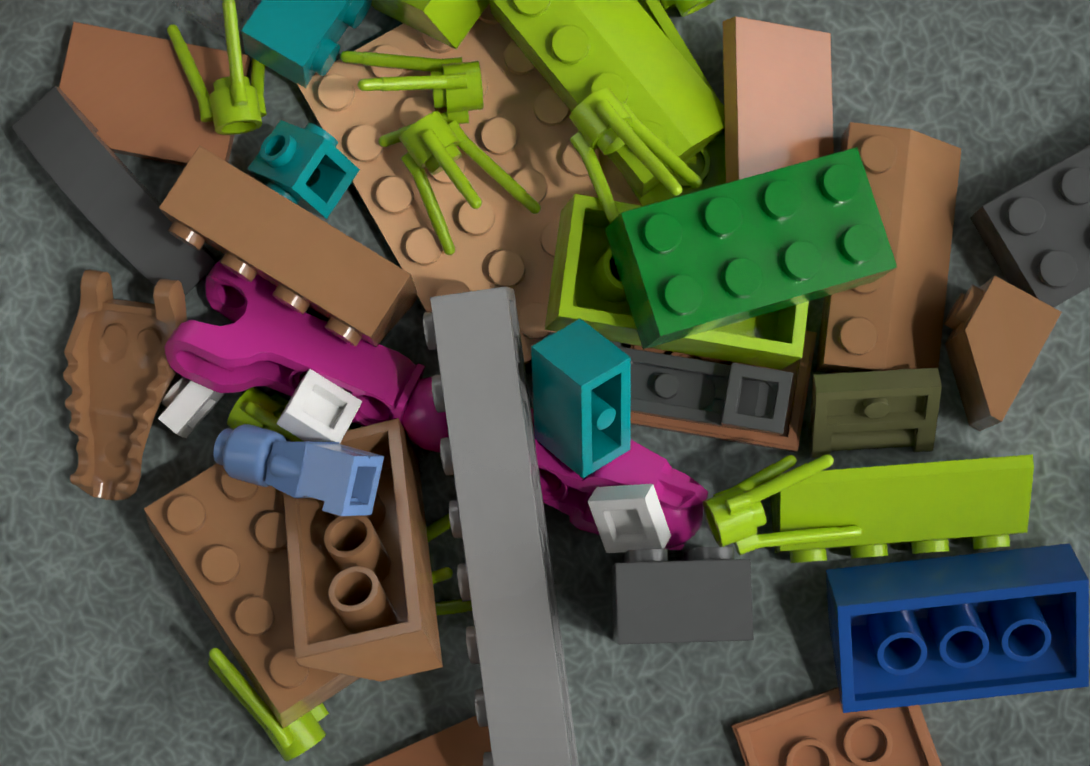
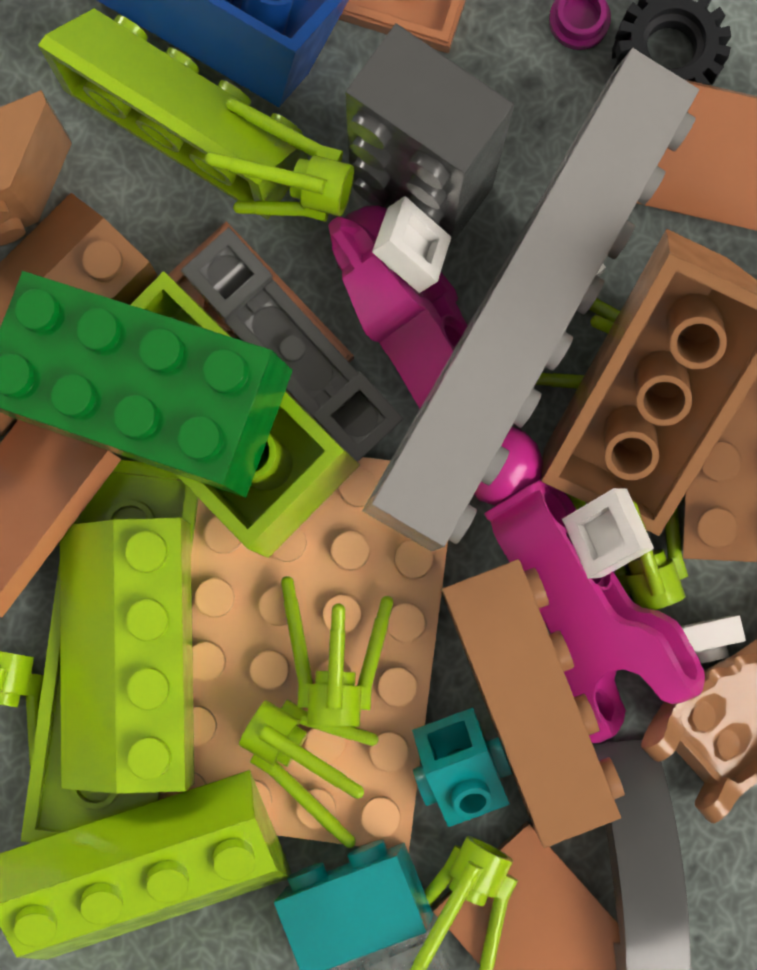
camera: 150 degrees left, 0 degrees up
medium blue piece [213,424,384,516] -> none
teal brick [531,318,631,479] -> none
lime plant [569,87,702,223] -> none
olive plate [808,368,942,458] -> none

